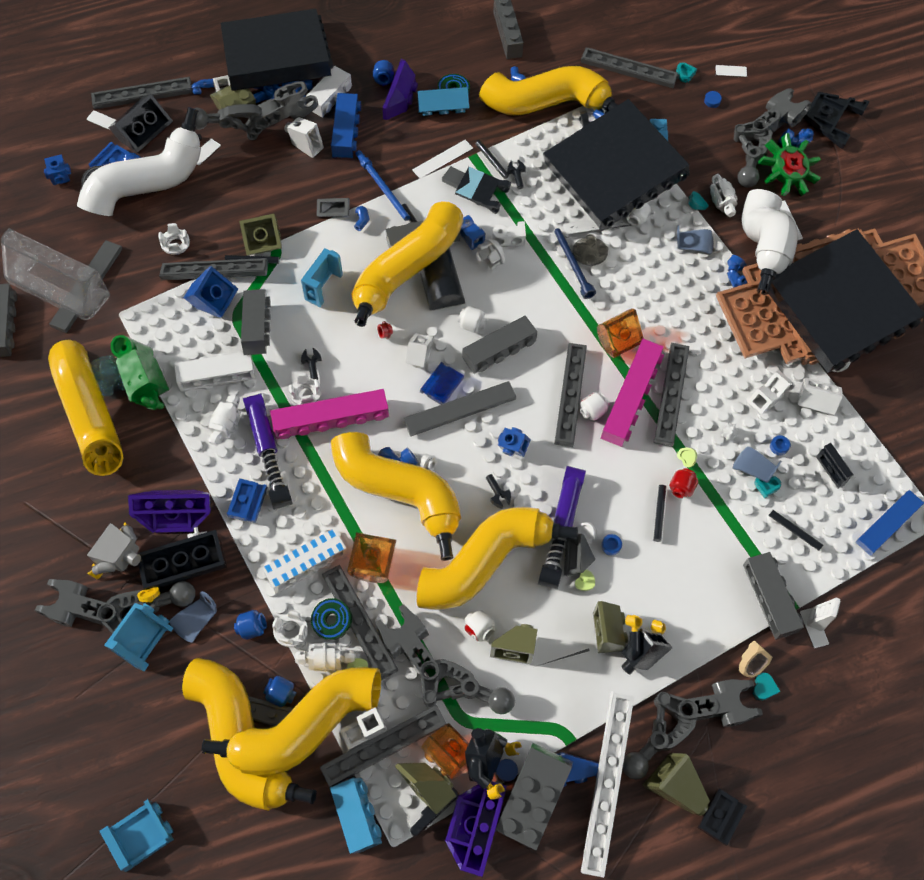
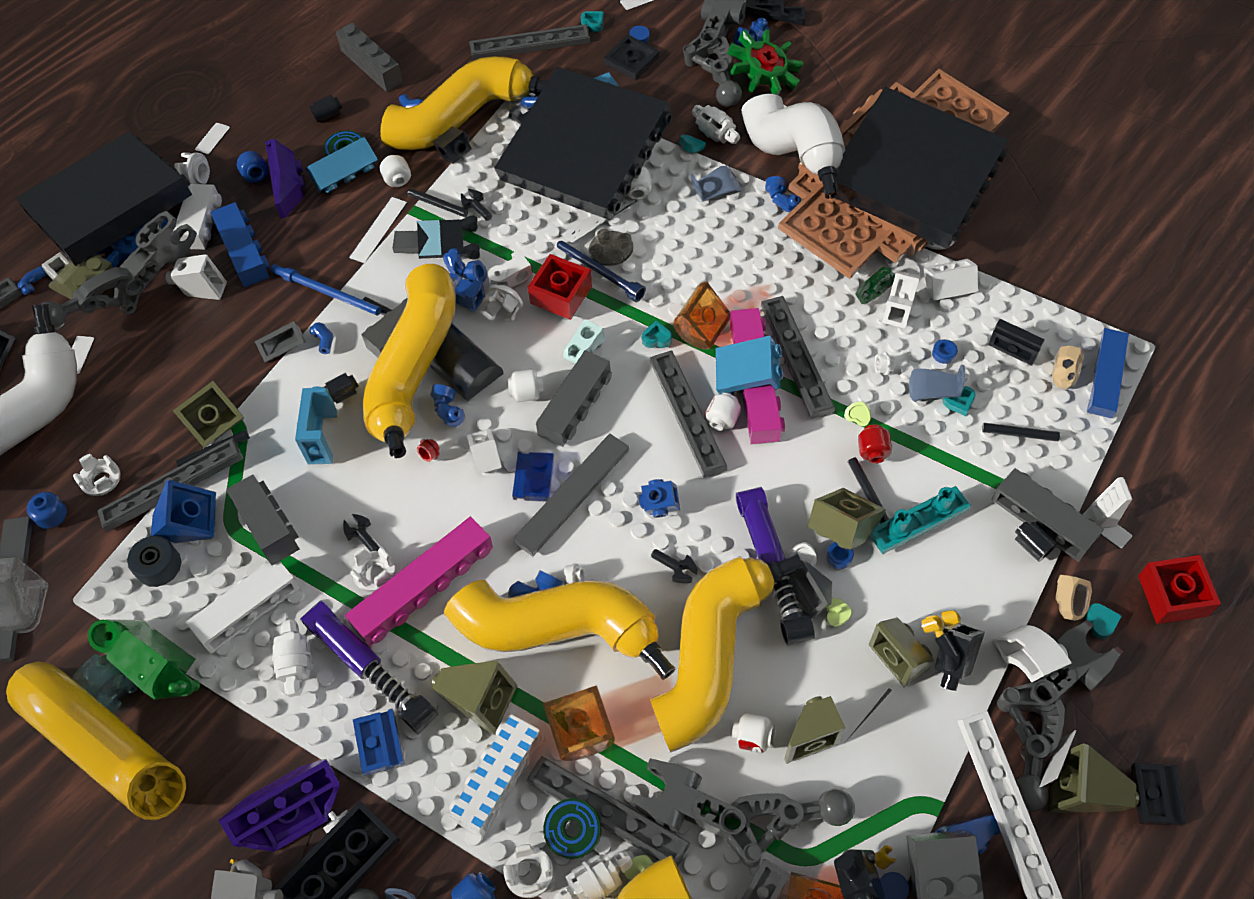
camera: 25 degrees left, 5 degrees down
none -> blue head [26,492,67,529]
none -> black wheel [127,536,182,587]
none -> white piece [174,152,210,184]
none -> white sticker [195,123,230,154]
none -> black brick [309,94,342,122]
none -> black brick [323,372,359,404]
none -> white head [380,155,411,187]
none -> blue arm [430,384,465,427]
none -> olive slope [432,661,518,735]
none -> black brick [433,127,472,164]
none -> blue arm [443,248,487,283]
none -> red brick [528,254,592,320]
none -> light aqua leg [563,319,605,364]
none -> black tile [603,35,660,80]
none -> teal tile [641,320,672,348]
none -> dark azure panel [716,336,783,396]
none -> olive slope [807,488,886,550]
none -> dark green hinge [855,267,895,304]
none -> teal plate [870,486,971,555]
none -> white brick [992,625,1071,682]
none -> black brick [1015,521,1058,562]
none -> white sticker [1039,730,1077,787]
none -> tan rock [1051,345,1084,389]
none -> red brick [1138,555,1221,624]

